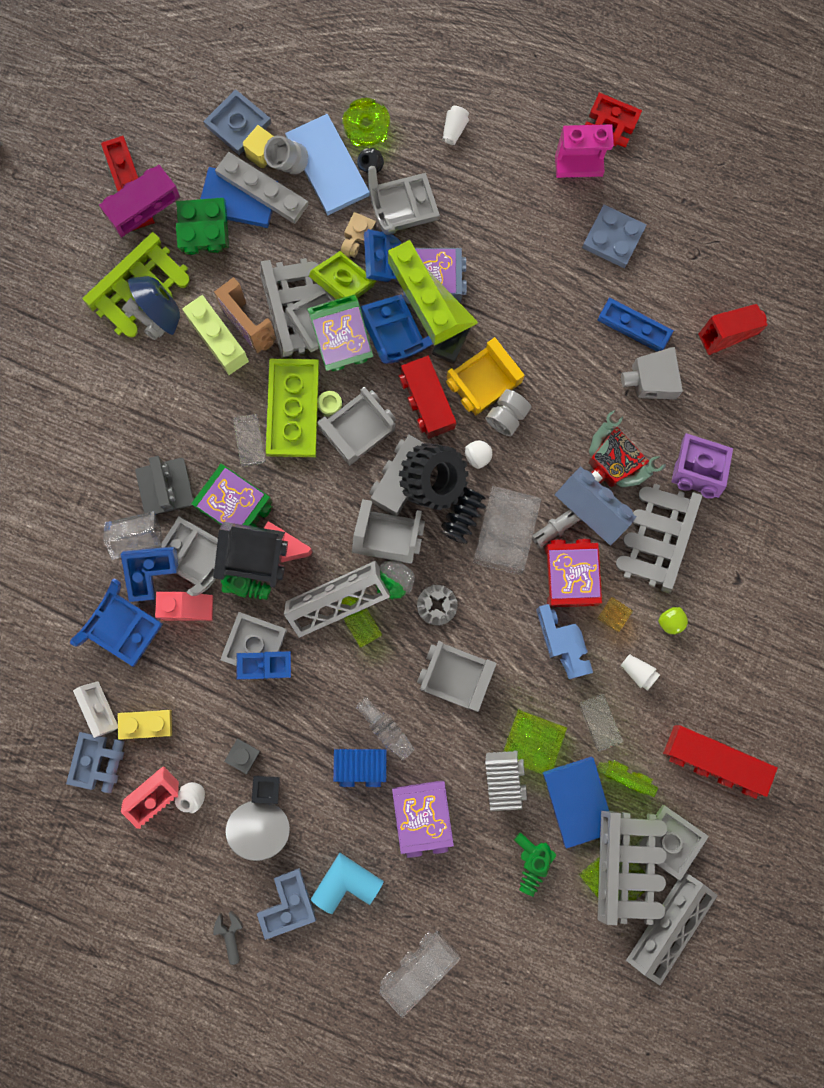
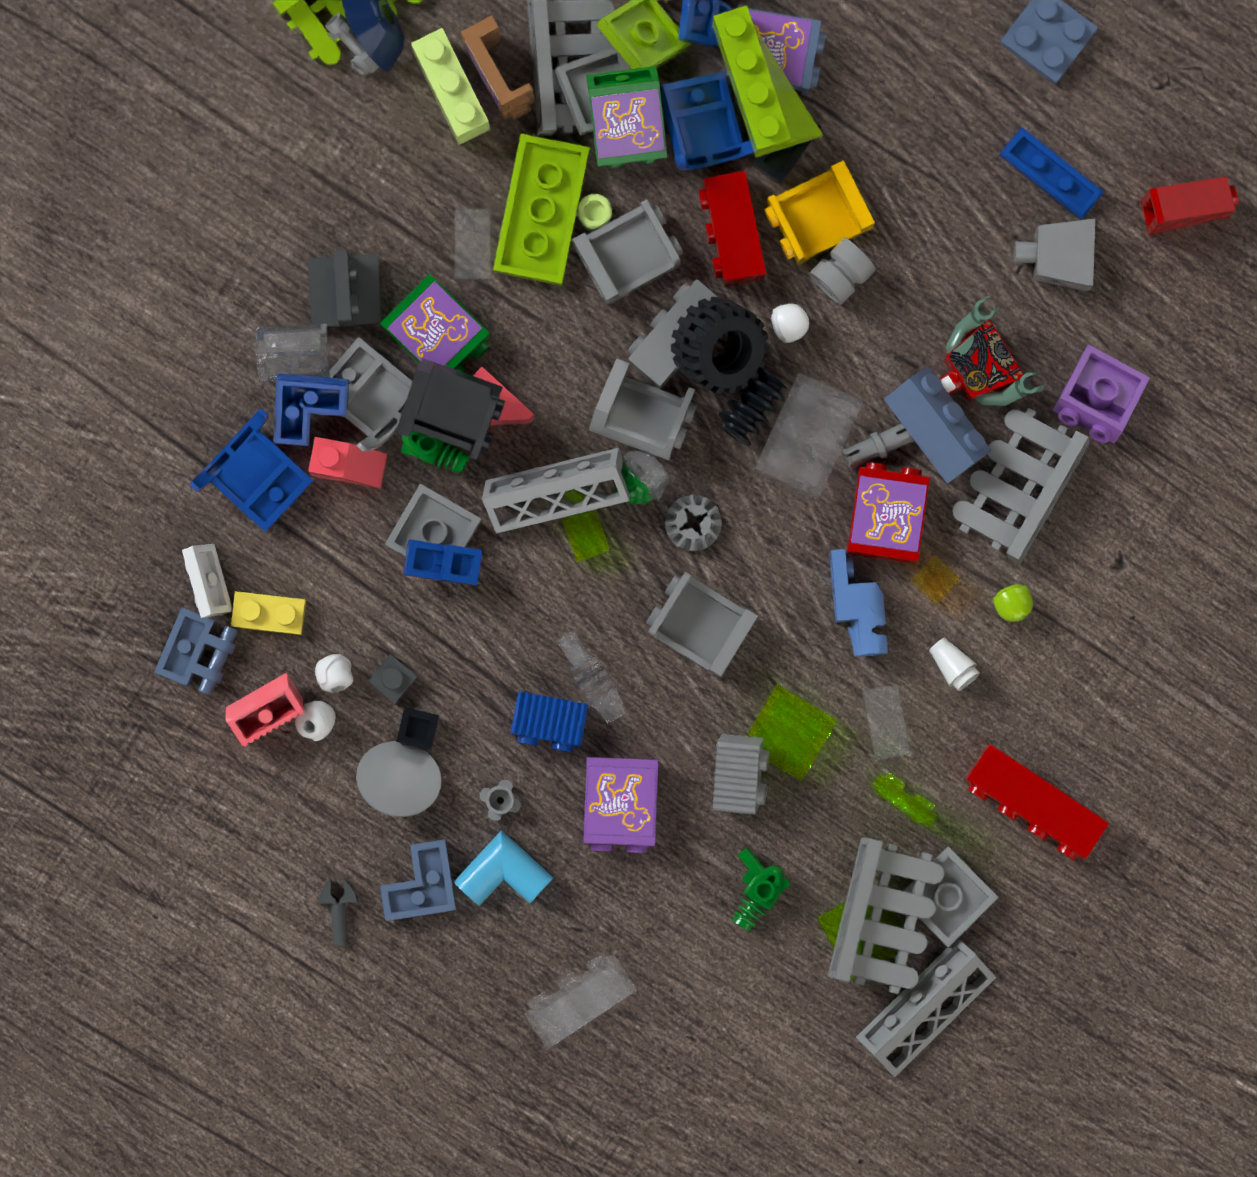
camera: 15 degrees right, 5 degrees up
blue tile [542,757,609,849] -> none
none -> white piece [315,654,353,693]
none -> light grey plate [480,780,521,821]

